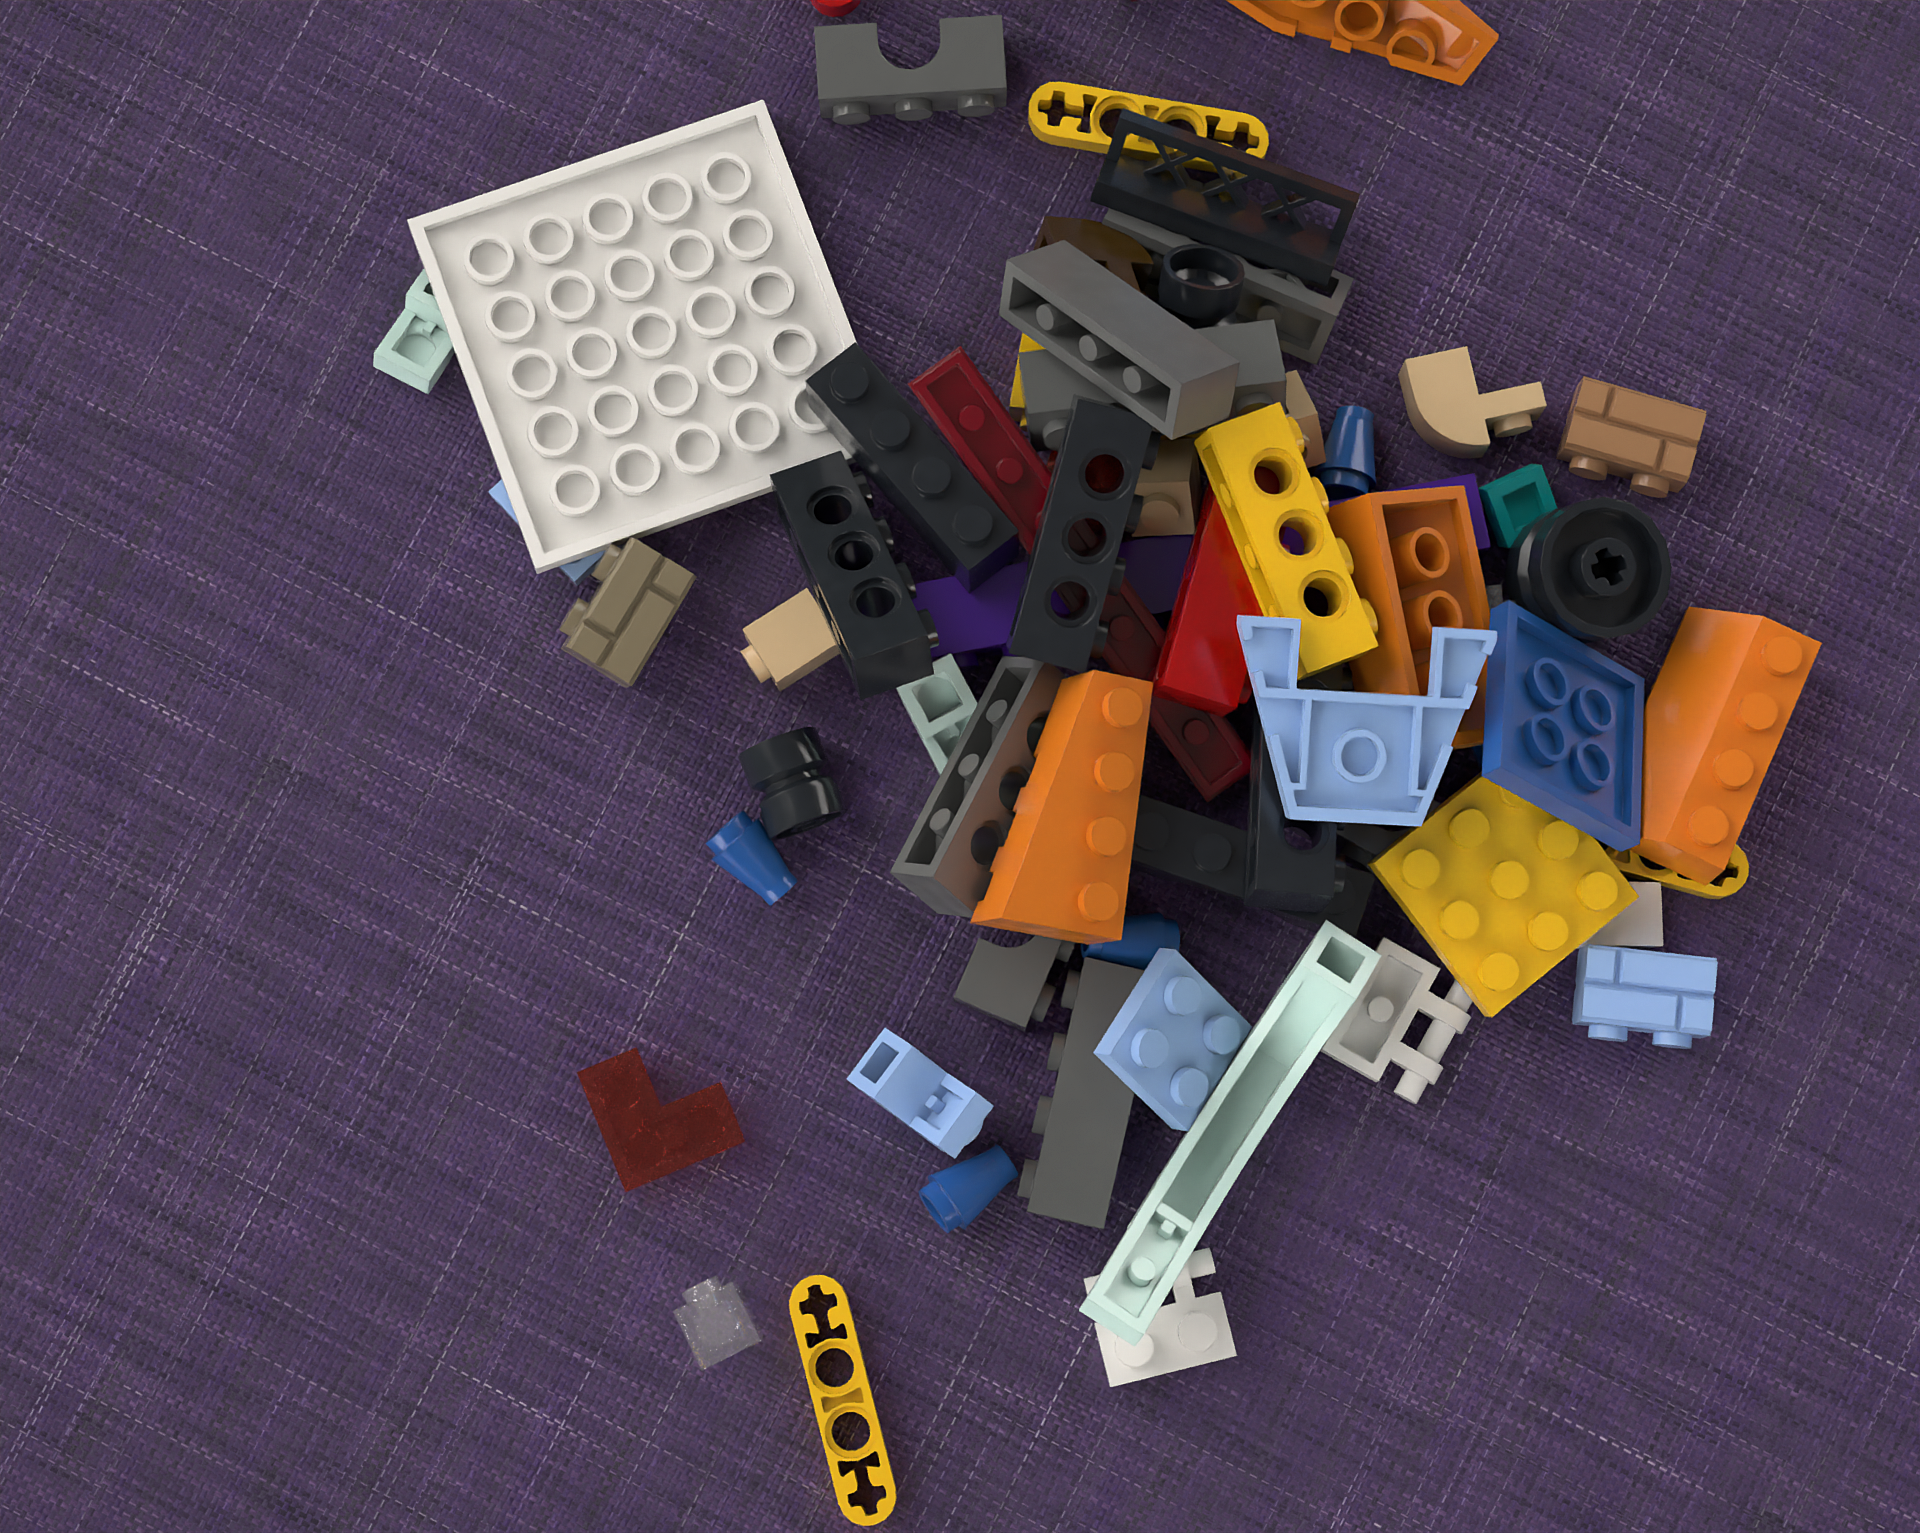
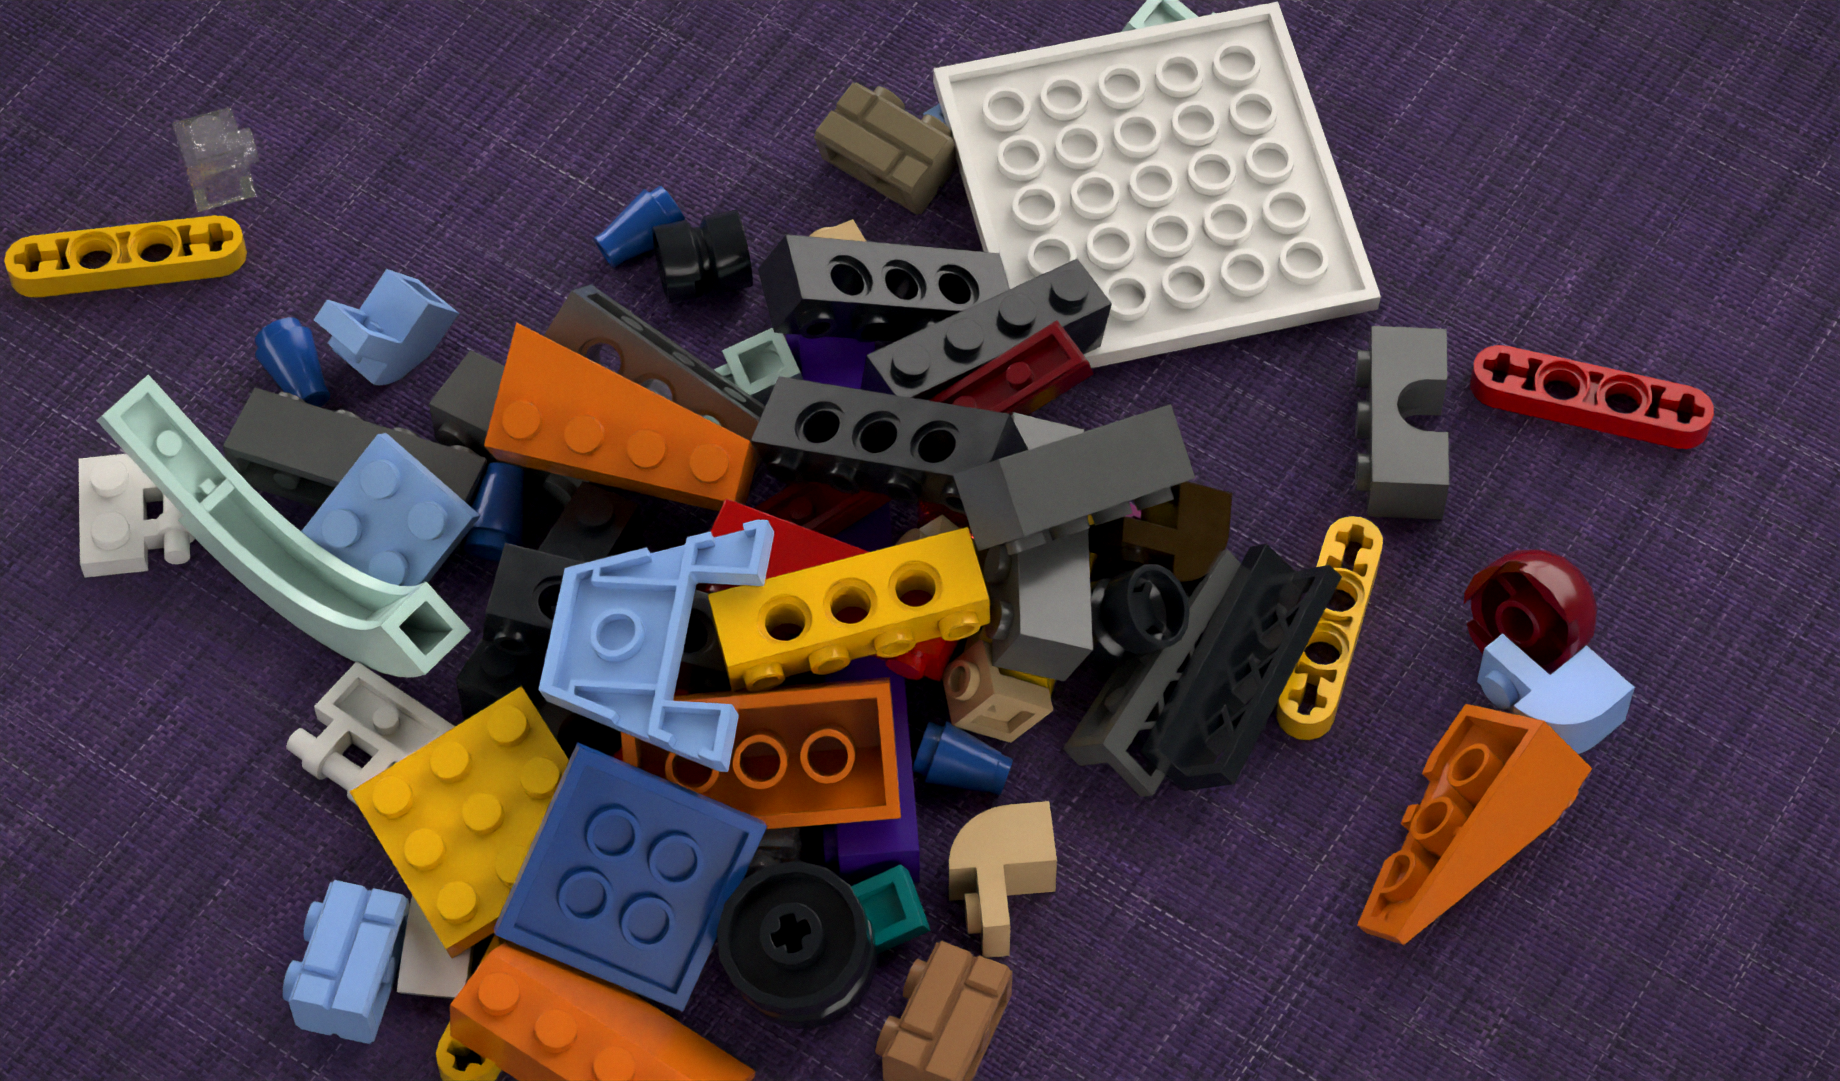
camera: 95 degrees right, 25 degrees down
clear red plate [577,1047,747,1193] -> none

